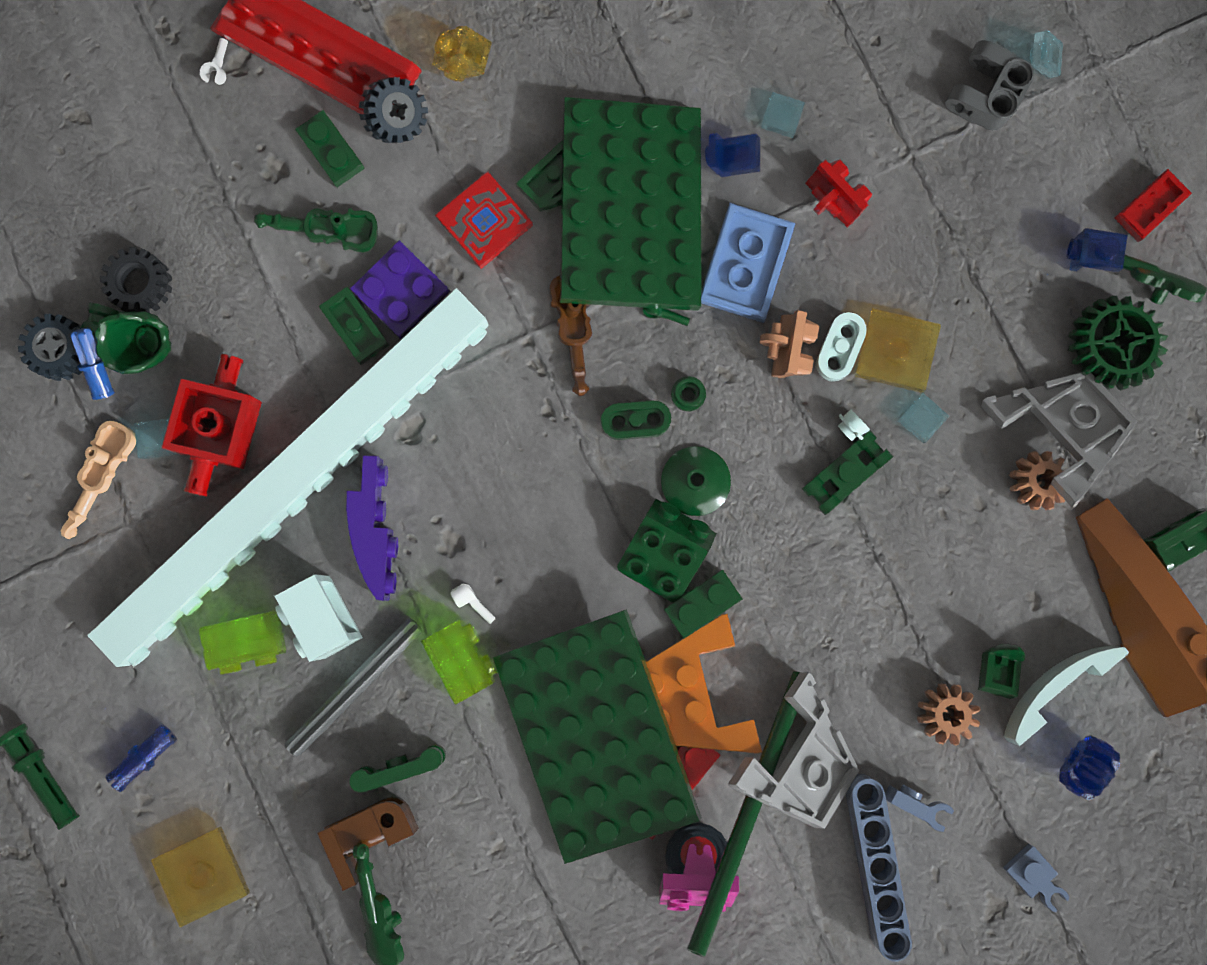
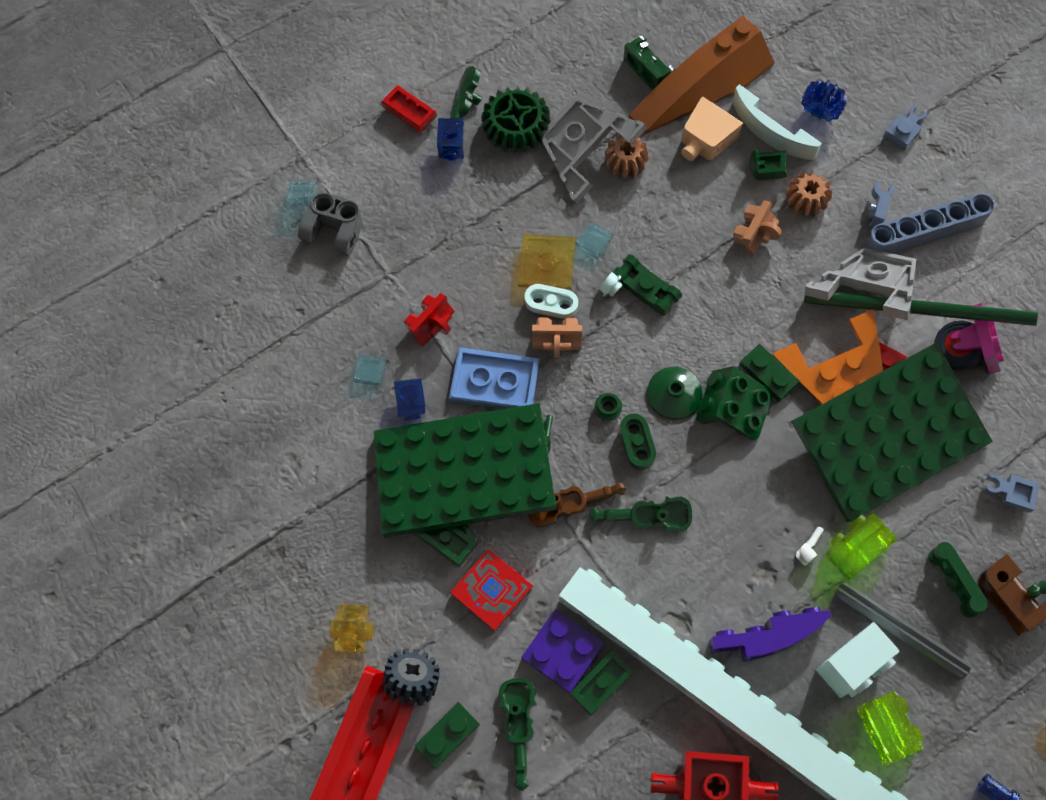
camera: 95 degrees left, 15 degrees down
none -> dark green piece [589,496,692,532]
none -> light nougat torso [681,97,743,161]
none -> nougat hips [733,200,782,255]
none -> sand blue plate [983,474,1040,513]

